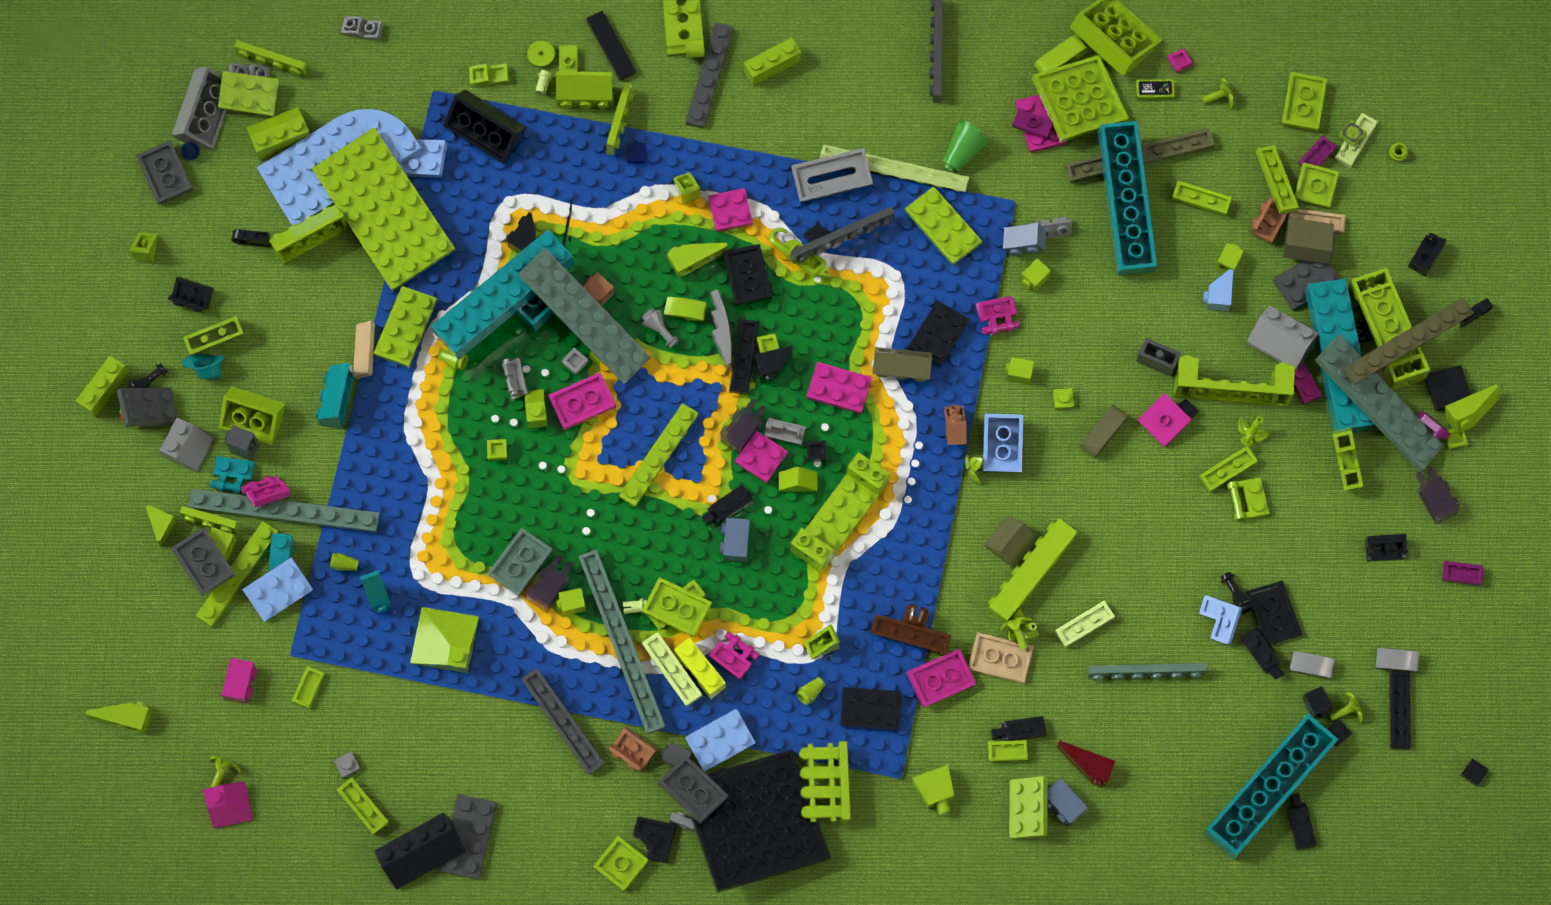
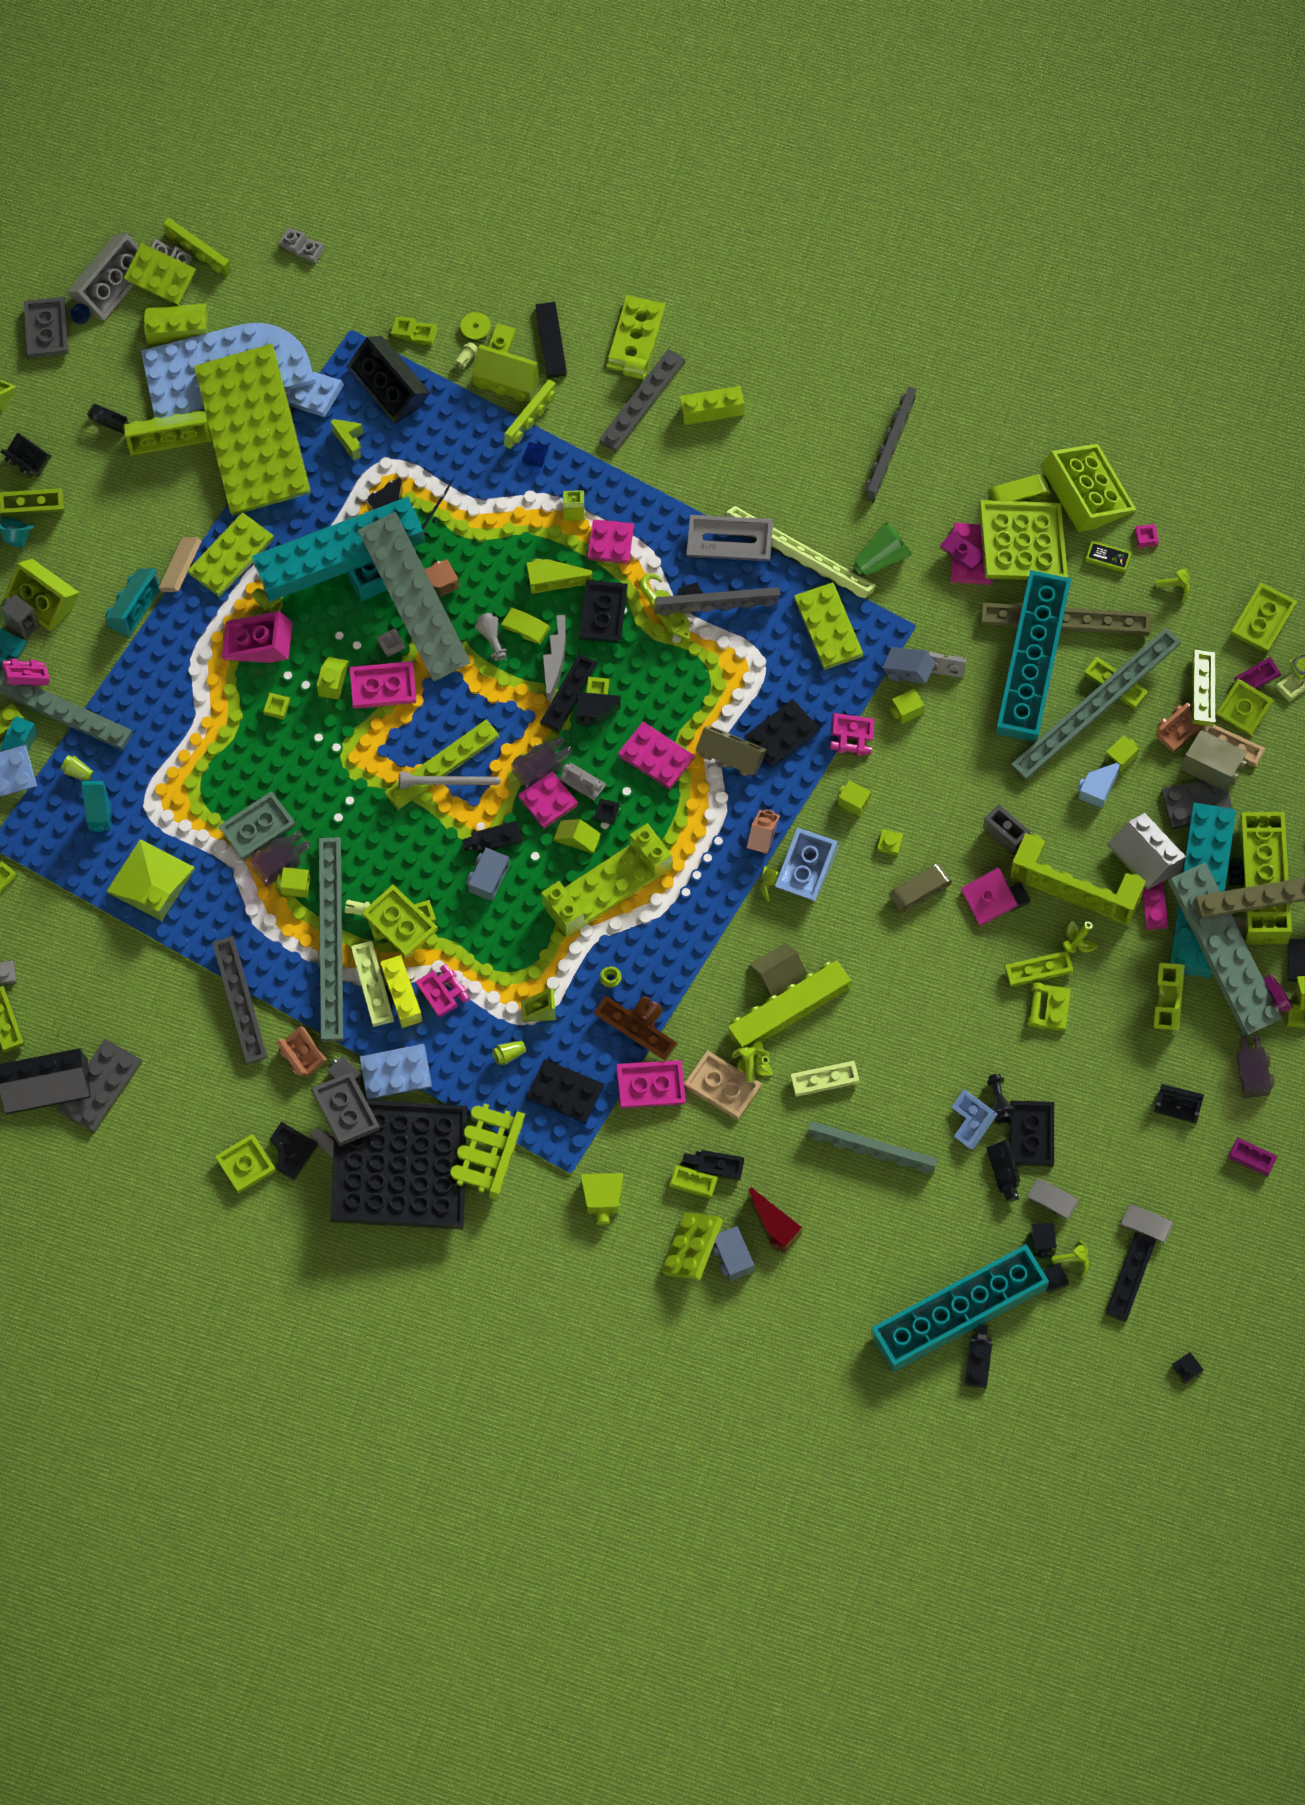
camera: 20 degrees right, 5 degrees down
light grey hinge [502,358,528,400] -> none
none -> dark pink slope [222,611,293,663]
none -> lime slope [330,419,364,461]
none -> light grey piece [398,772,501,789]
none -> lime plate [600,966,622,988]
none -> sand green plate [1011,627,1181,781]

